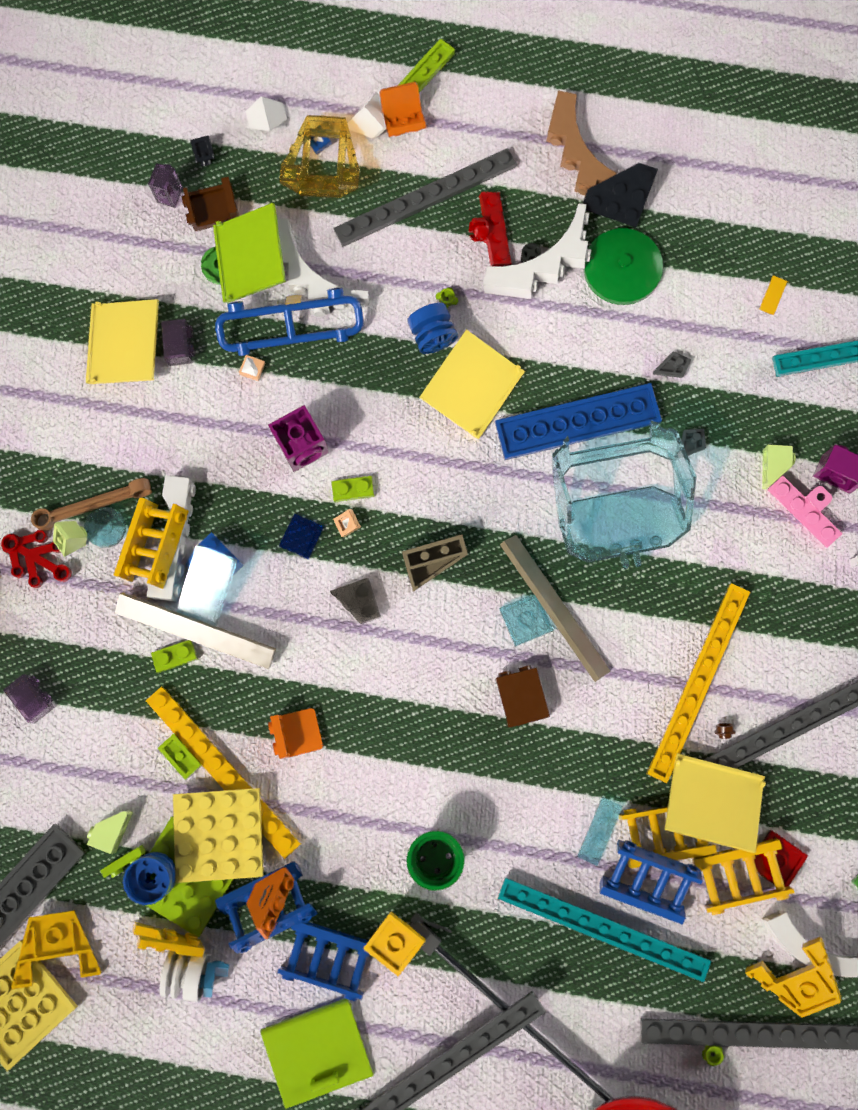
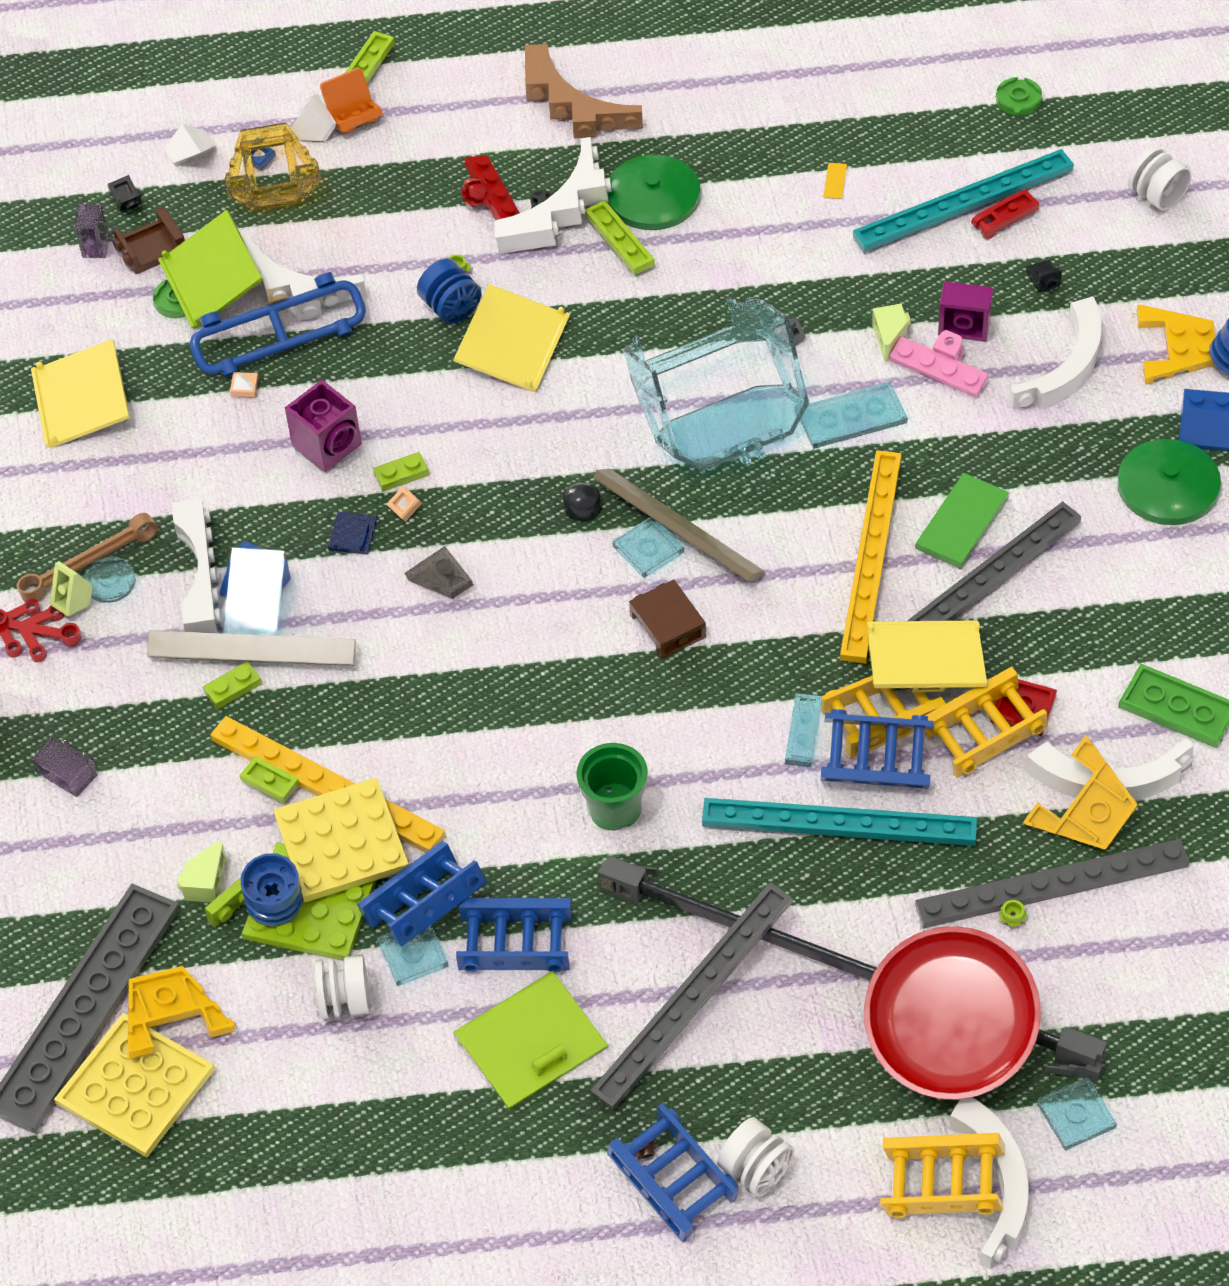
camera: 15 degrees left, 25 degrees down
yellow fence [113,498,189,589] -> none
yellow wing [132,922,205,957] -> none
clear purple brick [161,319,195,366] -> none
dark azure bracket [199,961,229,998] -> none
orange slope [246,868,295,939] -> none
orange bracket [268,708,323,759] -> none
dark grey plate [334,148,516,247] -> none
yellow plate [363,912,426,977] -> none
dark tan wedge [402,535,468,592] -> none
blue plate [495,383,662,460] -> none
black plate [582,162,658,227] -> none
dark grey piece [653,351,691,378] -> none
reddish brown plate [714,723,736,739] -> none
none -> clear light blue tile [376,925,449,986]
none -> black hair [563,483,602,521]
none -> lime plate [585,200,655,275]
none -> clear light blue tile [797,381,908,449]
none -> bright green tile [915,473,1009,569]

